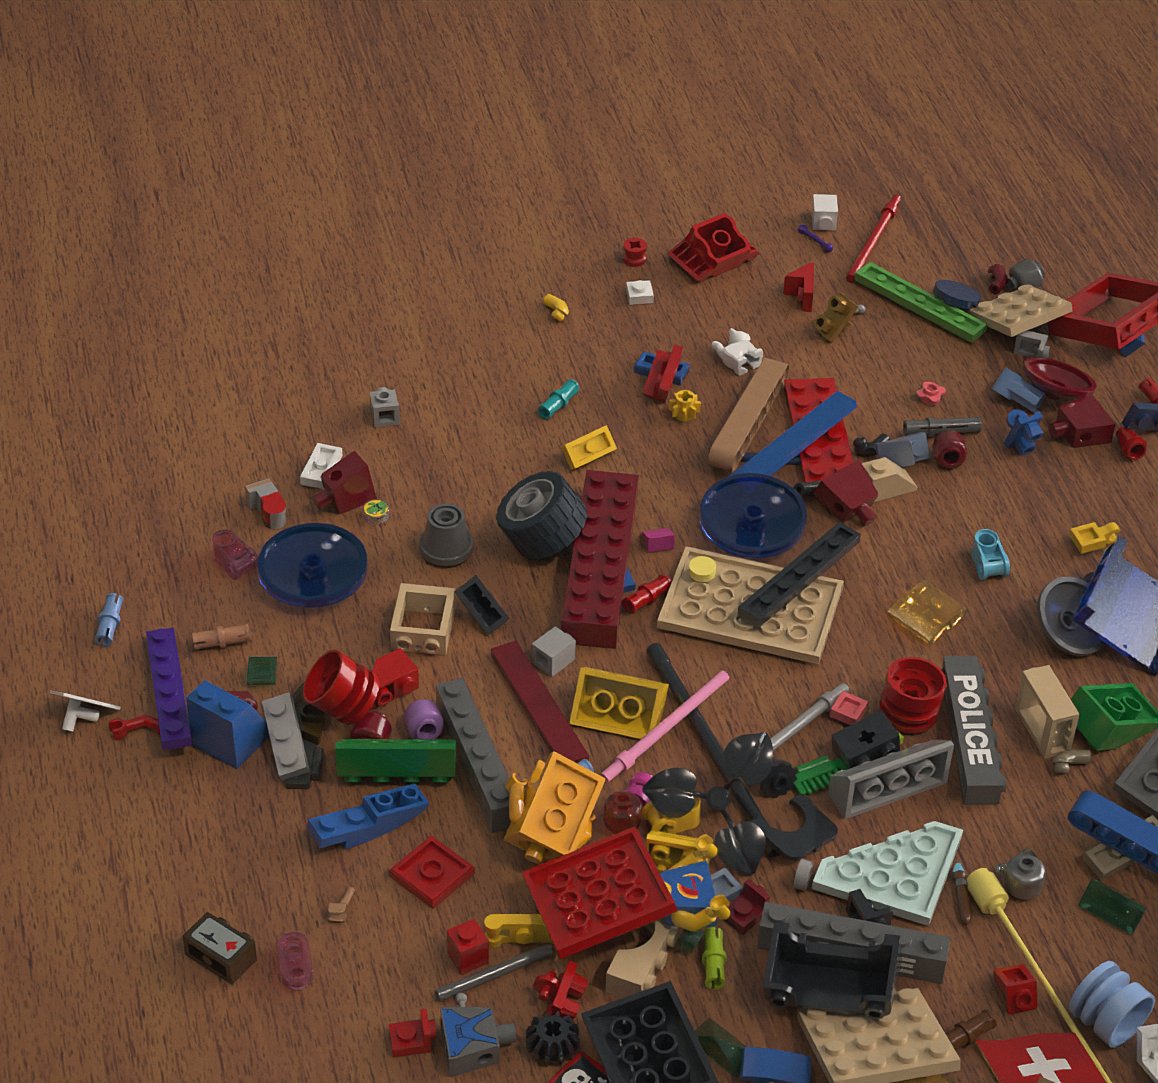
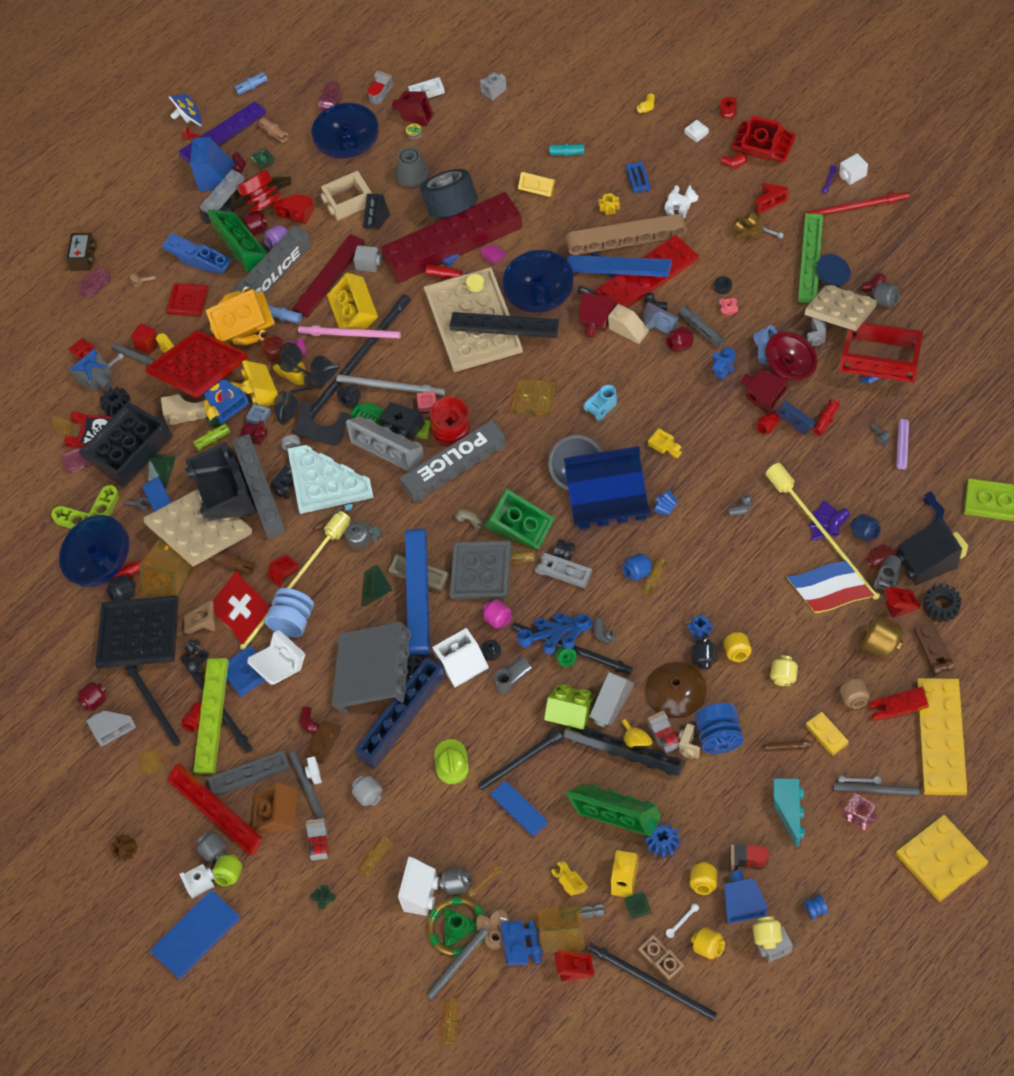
camera: 65 degrees right, 15 degrees up
red hips [533,960,589,1021] -> none
red bracket [642,344,684,403] -> none
tan window [1015,665,1079,759] -> none
none -> black tile [714,276,732,294]
none -> red arm [721,154,748,168]

